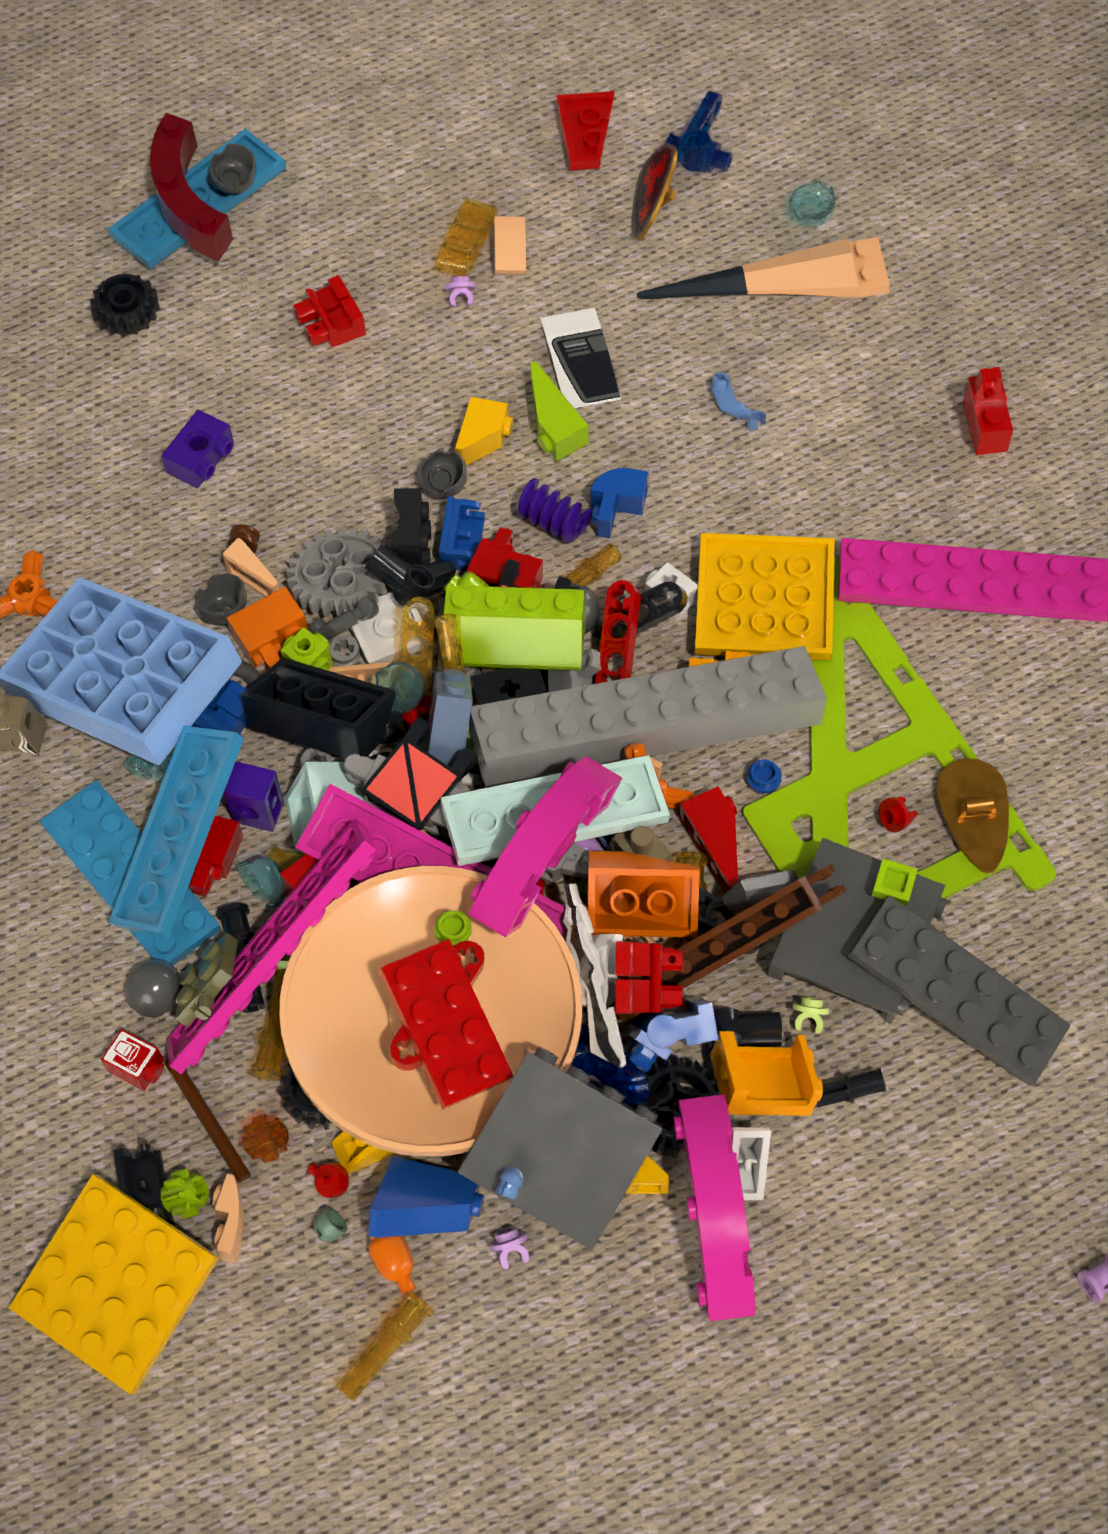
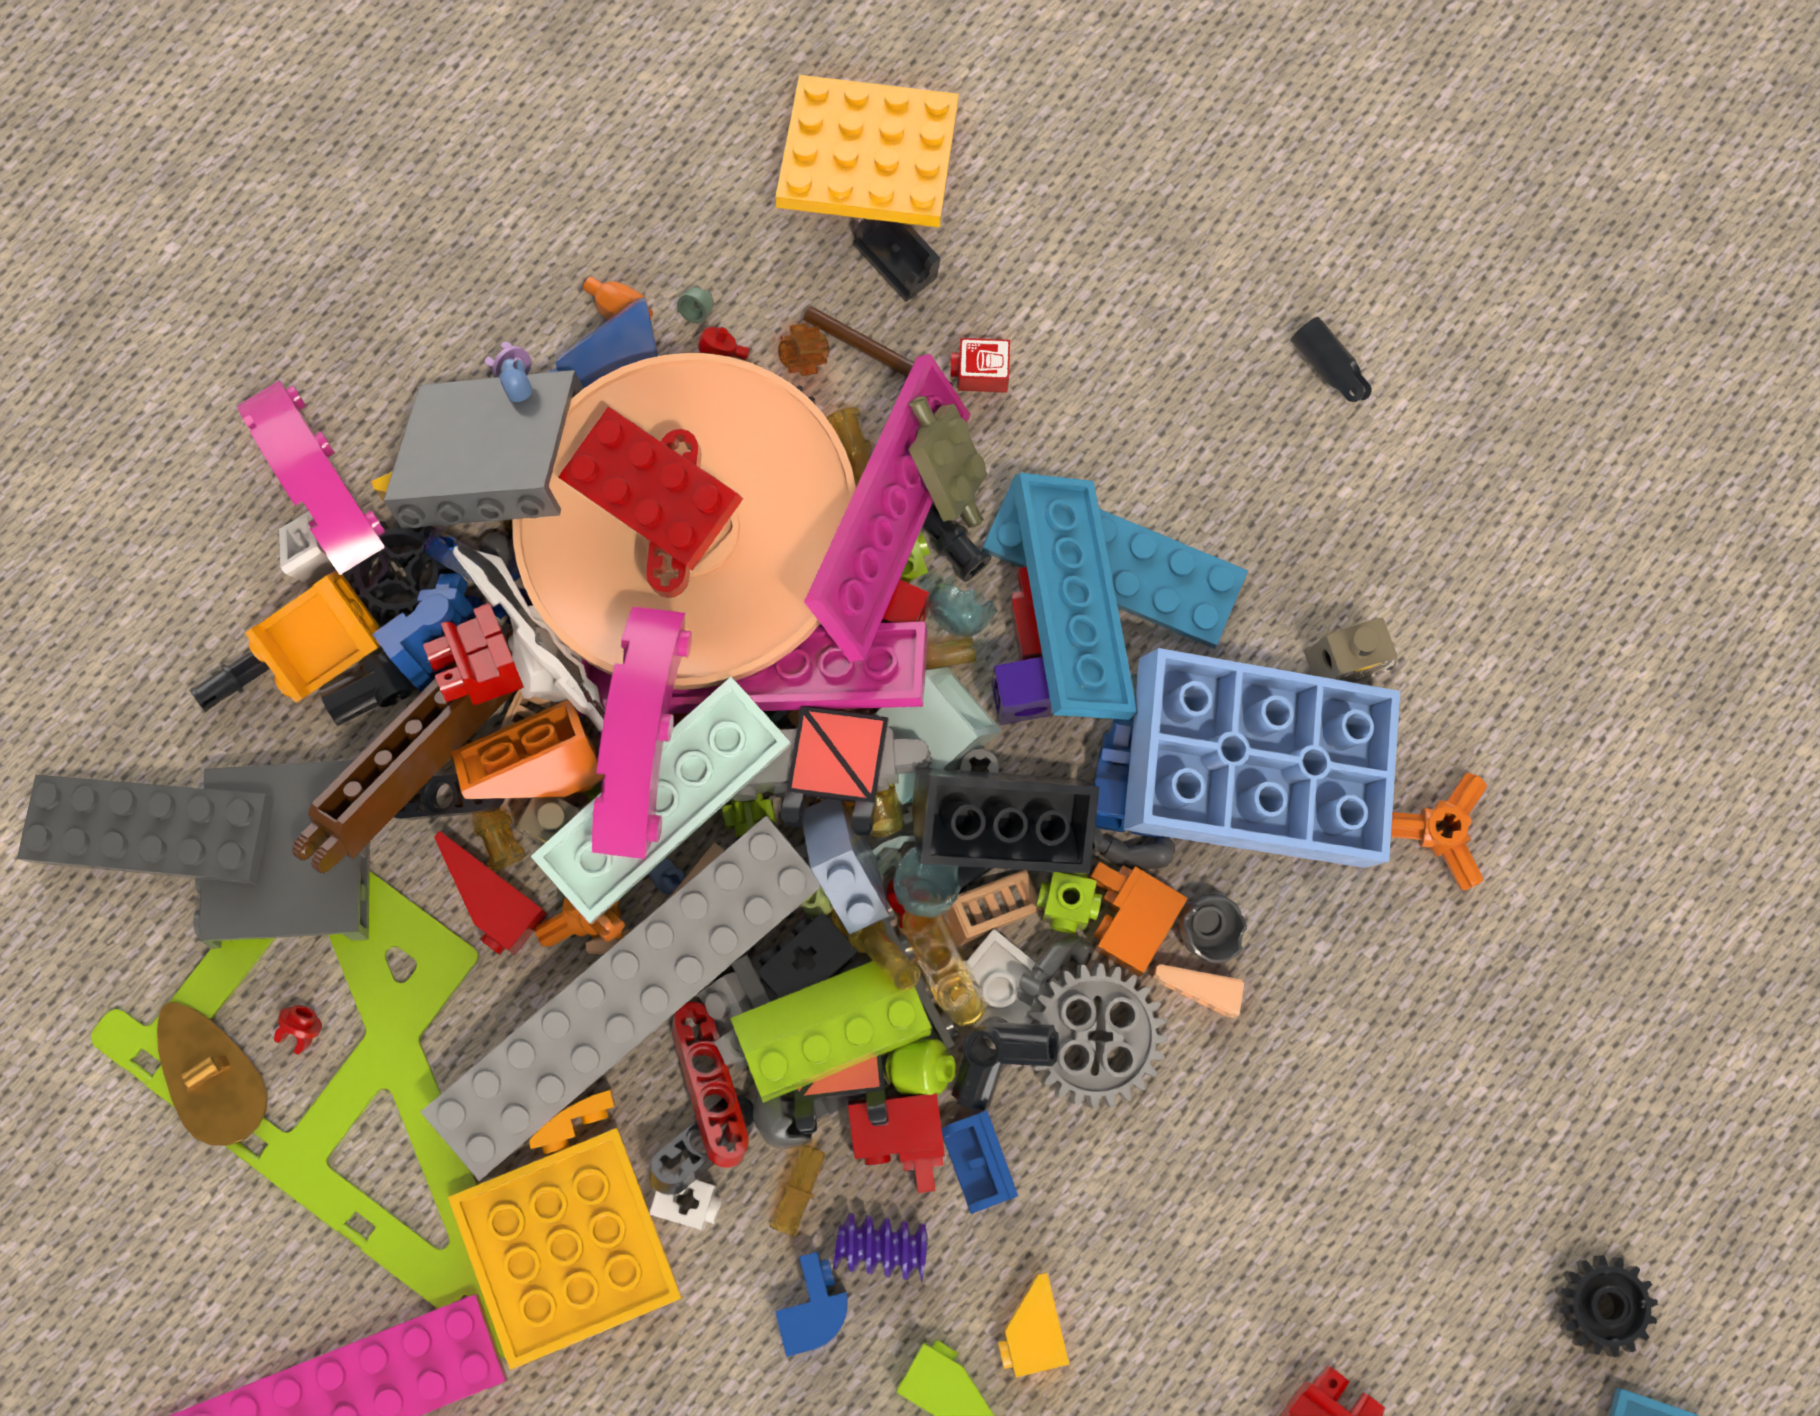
camera: 150 degrees right, 15 degrees up
dark grey hair [124,958,181,1018] -> none
dark purple brick [161,409,234,489] -> none
lime gear [161,1168,209,1219] -> none
light nougat slope [212,1174,244,1264] -> none
reddish brown bush [228,524,260,553] -> none
light grey bush [330,635,360,667] -> none
clear yellow pin [335,1290,434,1402] -> none
black brick [392,488,431,566] -> none
dark grey hair [418,449,467,499] -> none
lime plate [434,911,472,947] -> none
dark grey brick [721,870,799,915] -> none
blue plate [746,759,782,794] -> none
yellowish green plate [792,996,830,1034] -> none
lime plate [872,858,918,906] -> none

